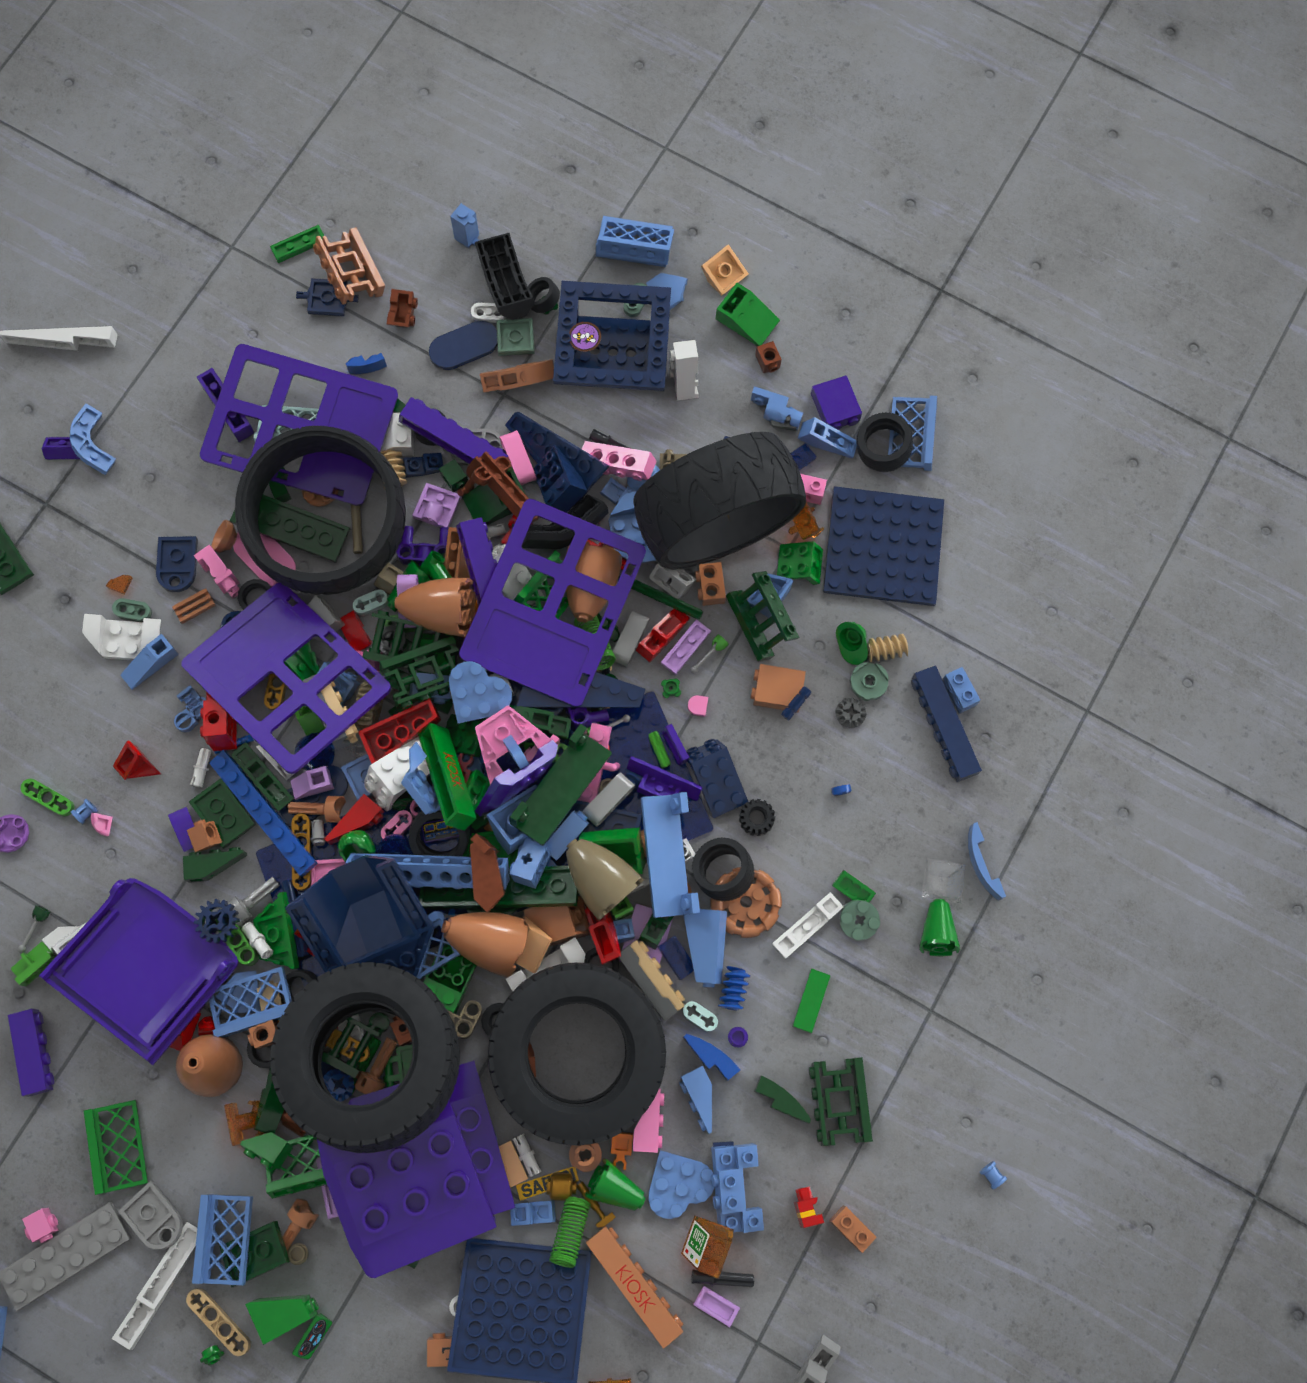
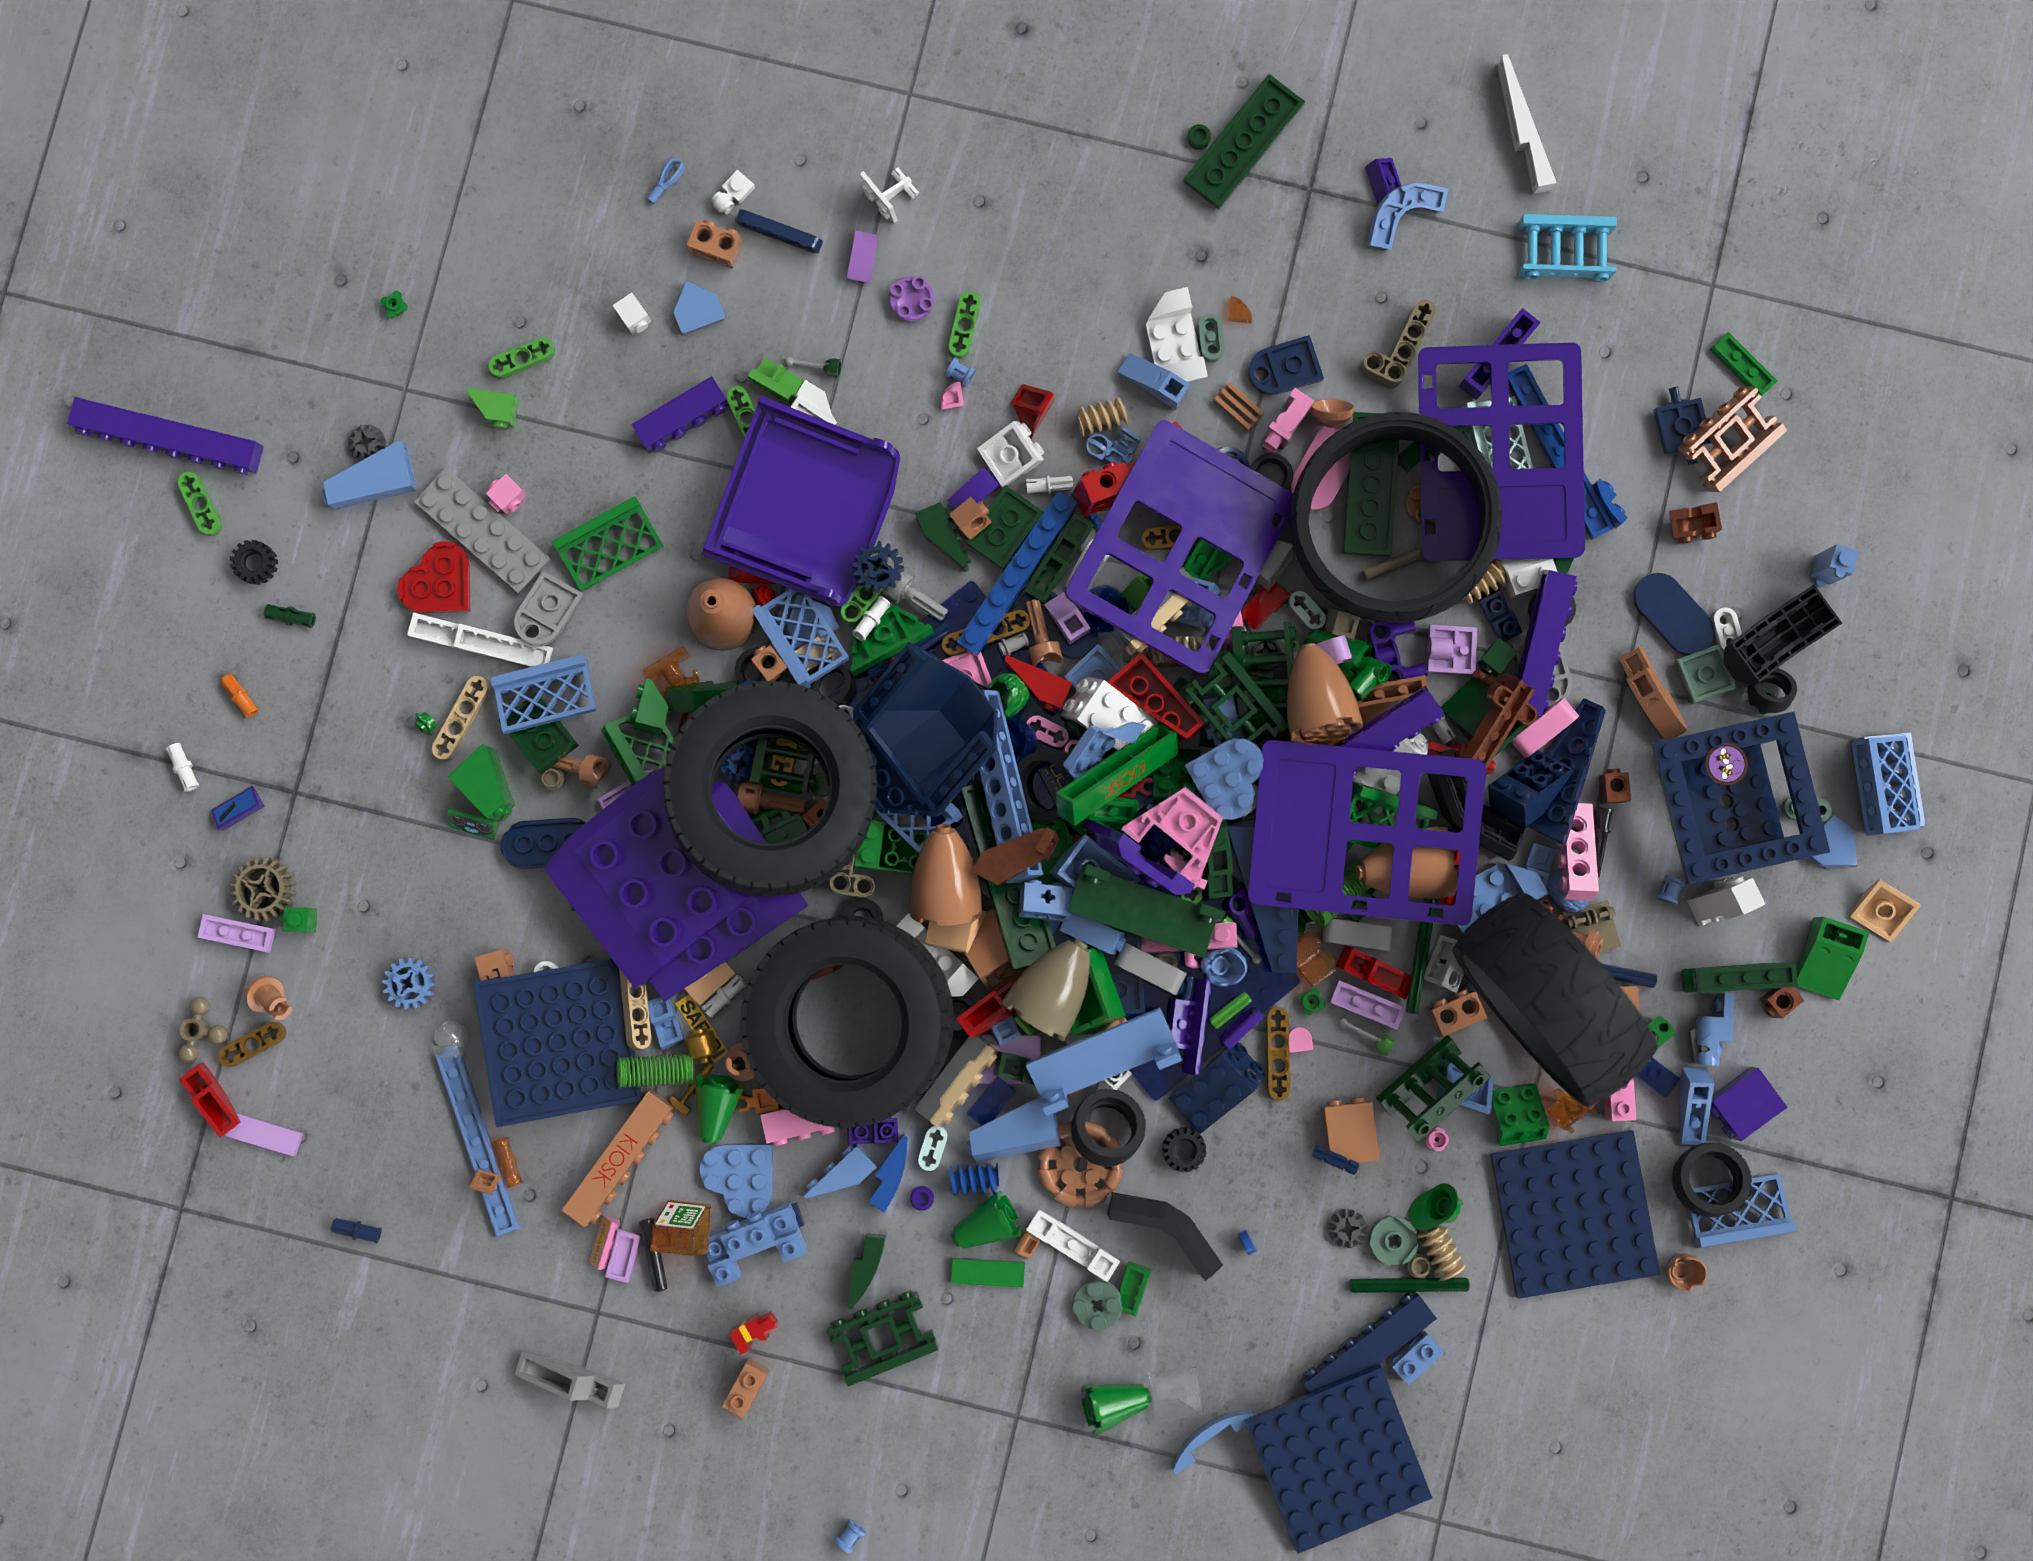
camera: 75 degrees right, 10 degrees up
medium blue beam [502,735,529,769] -> none
none -> red plate [397,541,470,613]
none -> dark blue tile [500,818,586,869]
none -> slope [589,1216,620,1270]
none -> tan beam [619,969,651,1050]
none -> bright green beam [727,386,755,439]
none -> dark purple slope [847,1118,898,1145]
none -> green cone [951,1191,1021,1249]
none -> white plate [977,421,1044,487]
none -> nougat slope [1014,1231,1041,1259]
none -> tan piece [1077,397,1128,437]
none -> black piece [1107,1192,1223,1281]
none -> medium blue hair [1201,948,1247,987]
none -> dark blue plate [1244,1364,1432,1554]
none -> pearl gold beam [1266,1006,1290,1101]
none -> clear orange brick [1297,931,1336,987]
none -> dark green axle [1349,1278,1470,1293]
none -> dark tan beam [1360,300,1436,388]
none -> dark tan plate [1407,1253,1432,1278]
none -> bright pink plate [1425,1127,1449,1151]
none -> blue plate [1508,363,1614,540]
none -> medium azure fence [1518,214,1617,281]
none -> copper brick [1599,768,1631,804]
none -> medium blue bush [1657,875,1686,905]
none -> nougat hair [1666,1253,1708,1291]
none -> dark green fence [1681,962,1798,993]

